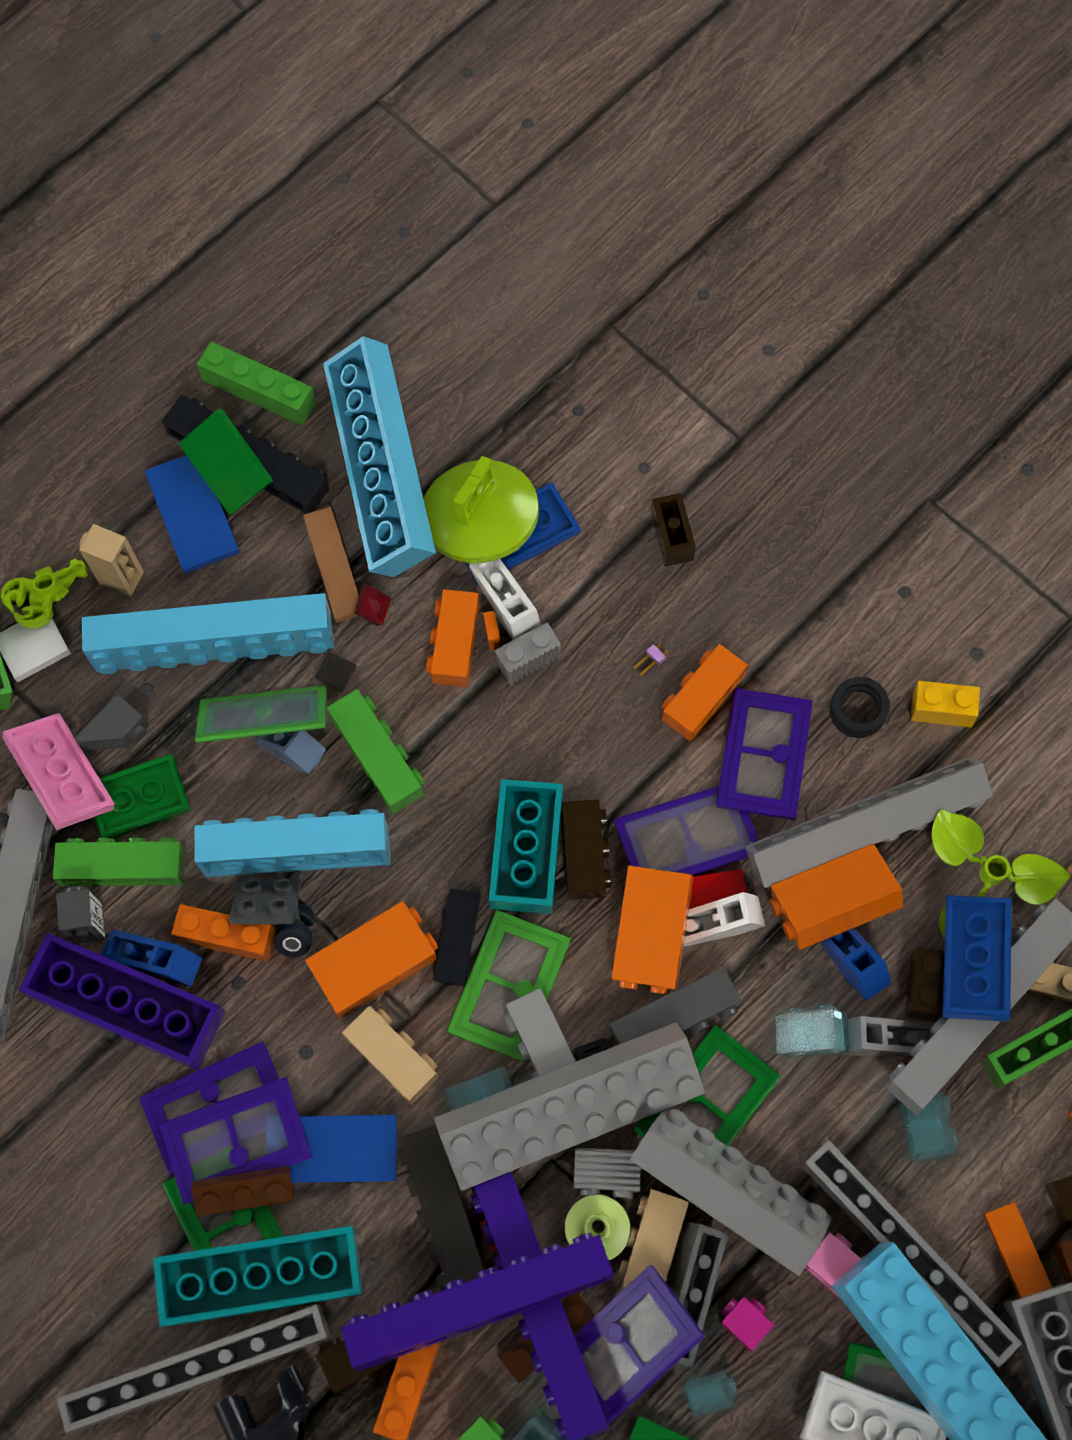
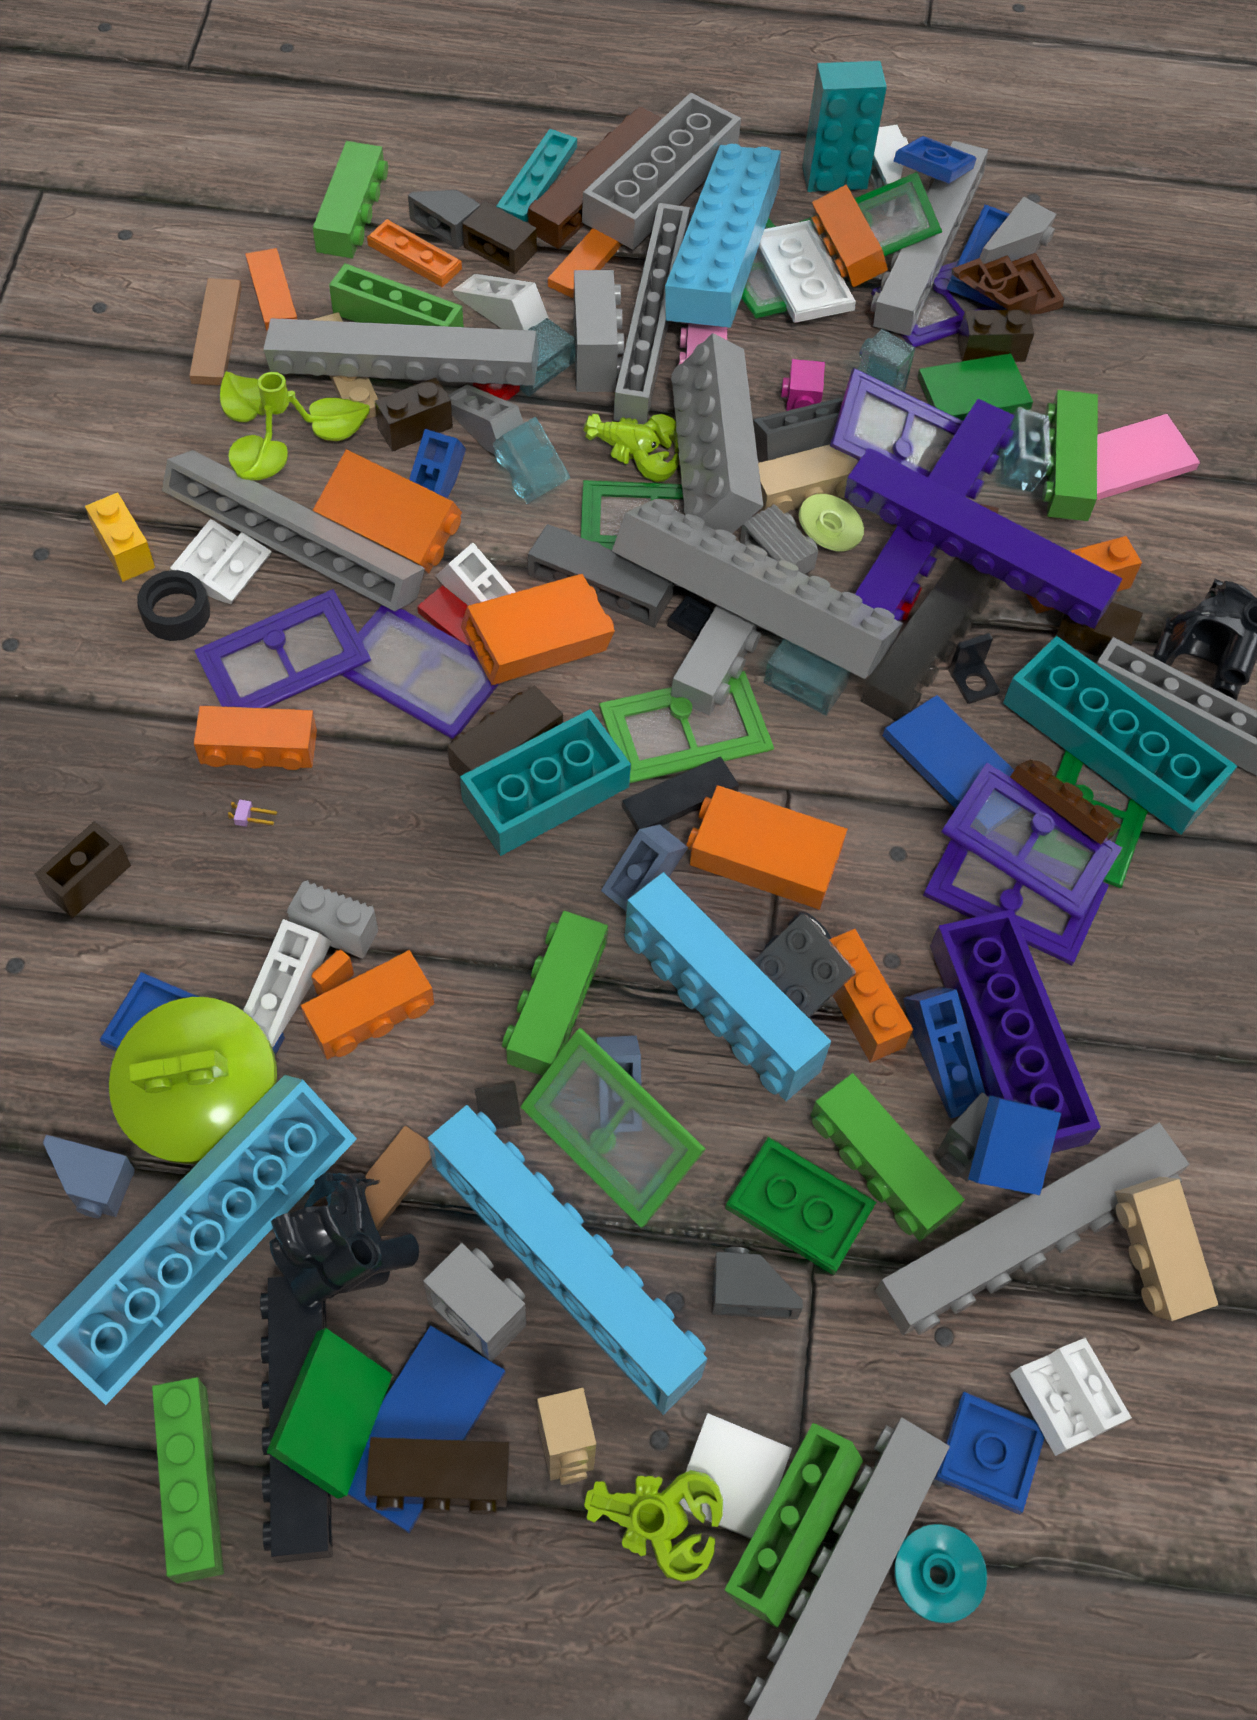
camera: 135 degrees left, 10 degrees down
bright pink tile [2,713,114,830] -> none
tan brick [342,1005,439,1105] -> none
dark red tile [354,586,392,626] -> none
blue tile [943,895,1012,1022] -> none
none -> sand blue slope [43,1135,135,1218]
none -> white slope [170,519,272,604]
none -> black helmet [269,1172,419,1307]
none -> dark brown brick [365,1437,510,1515]
none -> light grey brick [423,1243,526,1362]
none -> white slope [452,274,549,331]
none -> light grey brick [573,270,624,392]
none -> lime animal [583,413,679,482]
none -> sand blue slope [601,824,688,912]
none -> black bracket [948,633,1000,704]
none -> blue tile [968,1096,1061,1195]

